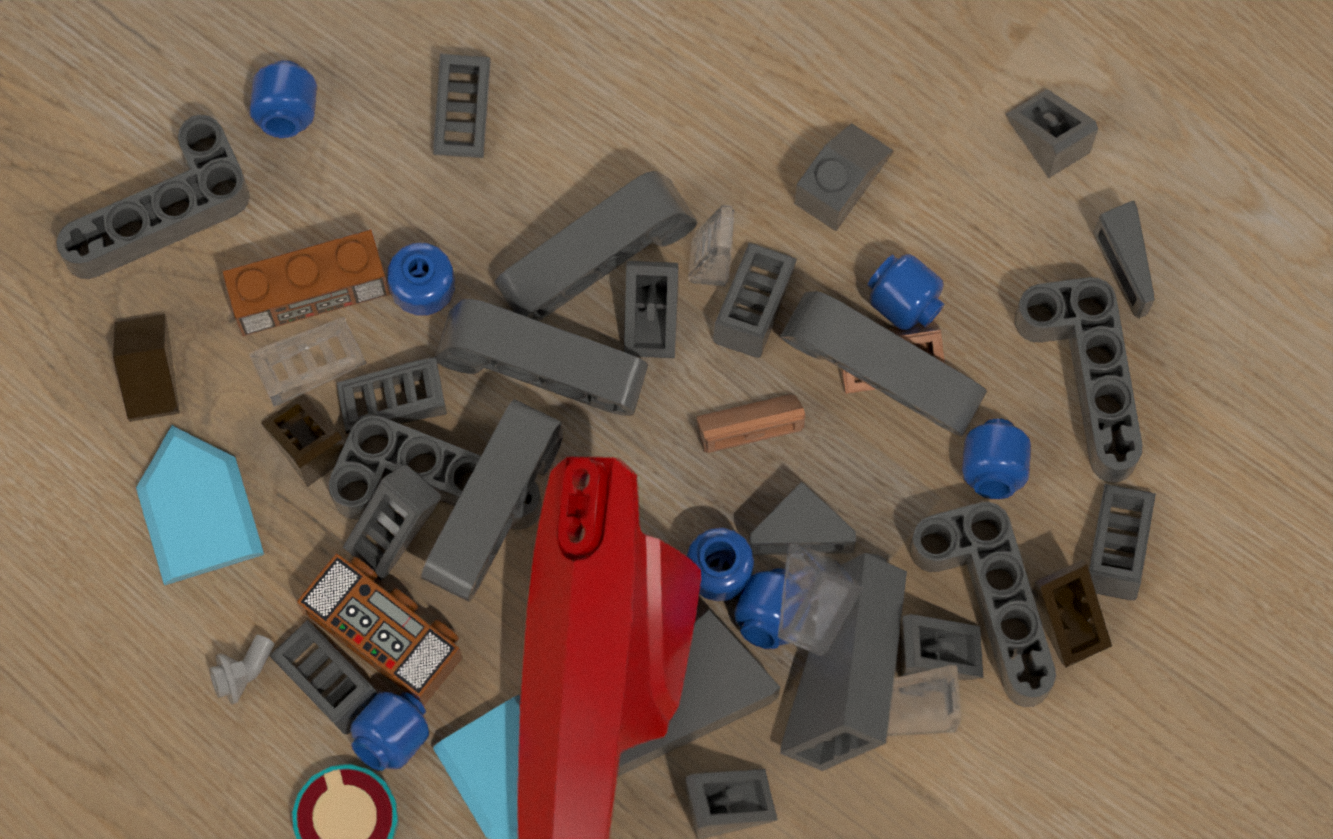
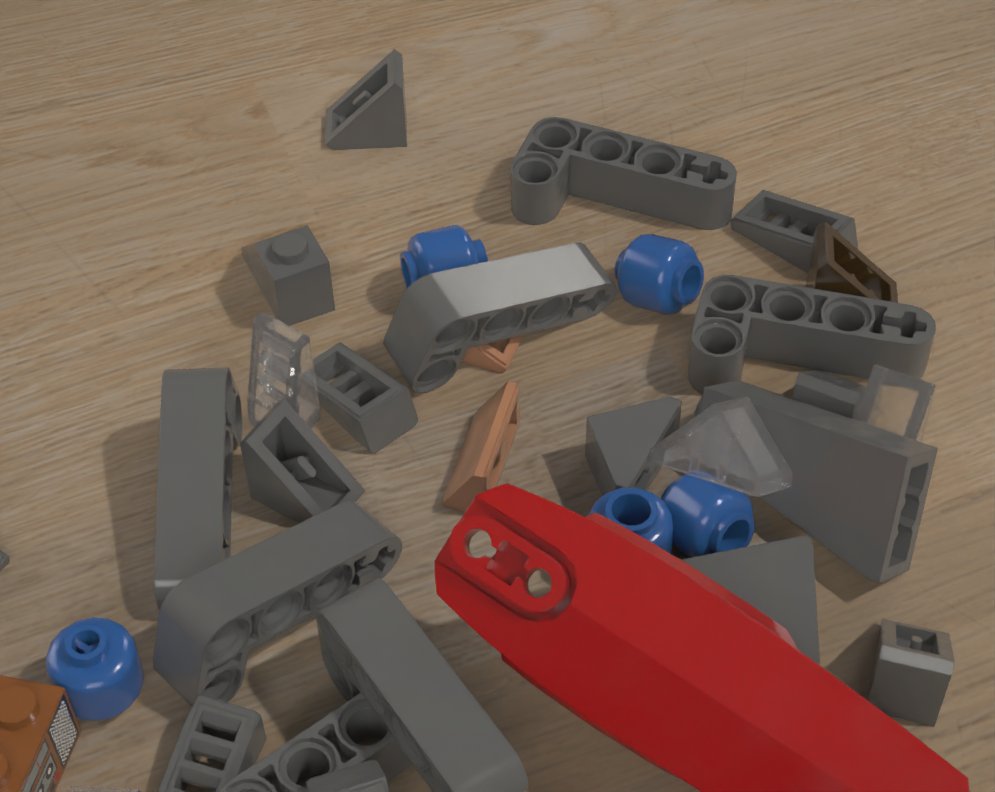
camera: 60 degrees left, 25 degrees down
dark grey slope [1093,201,1155,319] -> none

